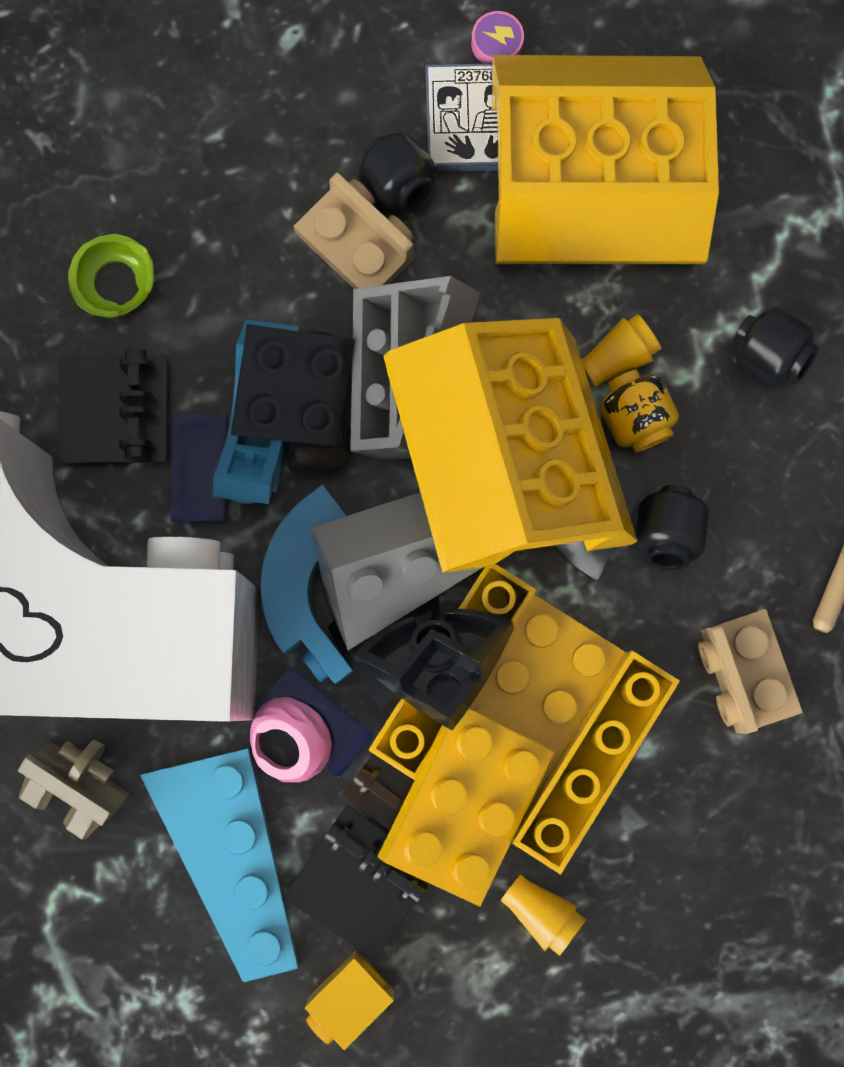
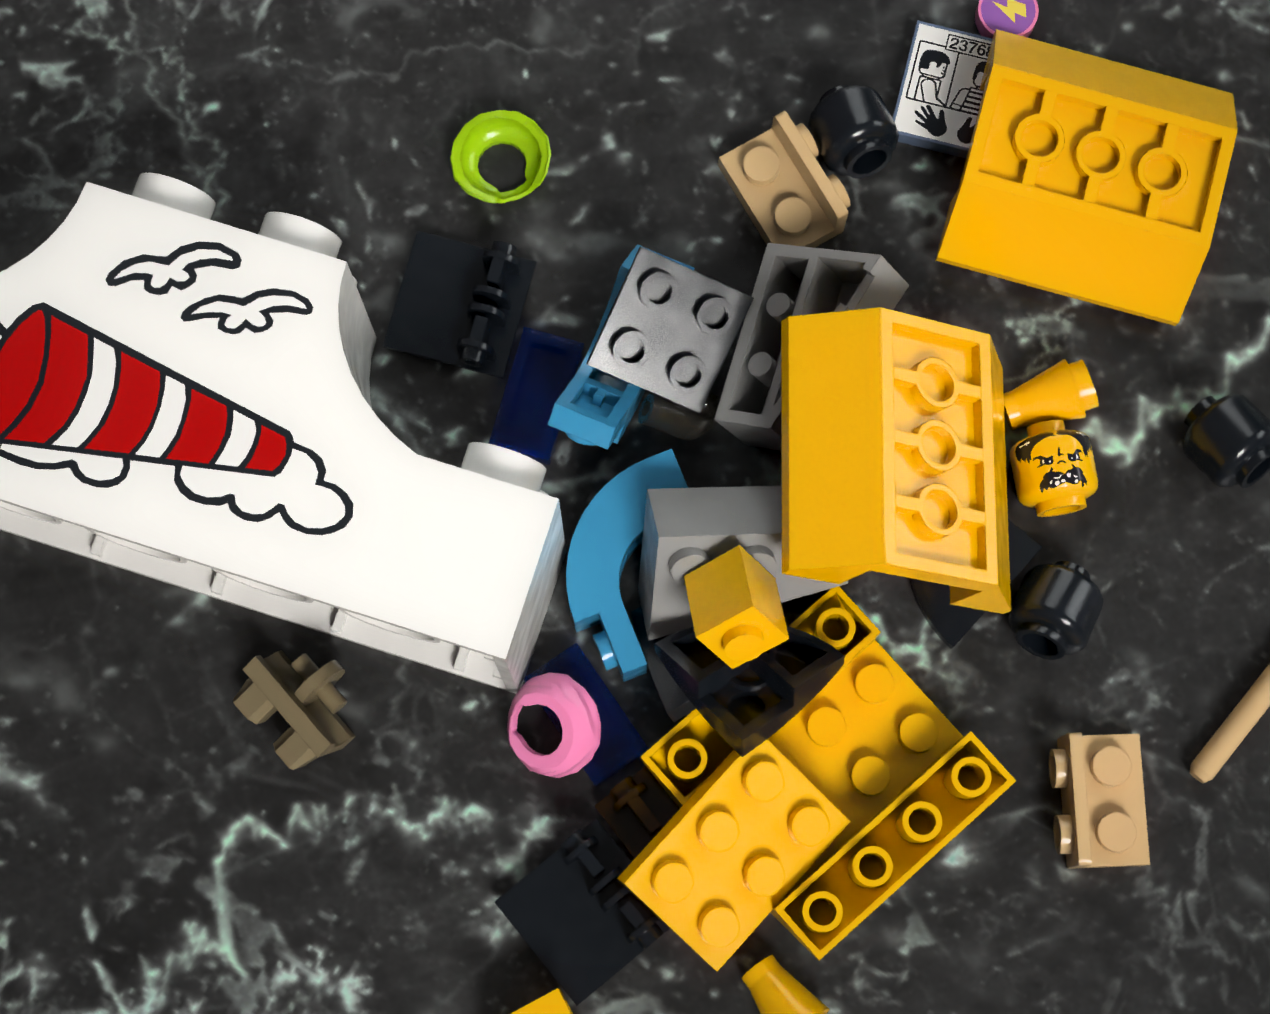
camera: 20 degrees right, 5 degrees down
medium azure wing [140,748,299,982] -> none
none -> yellow brick [684,545,789,669]

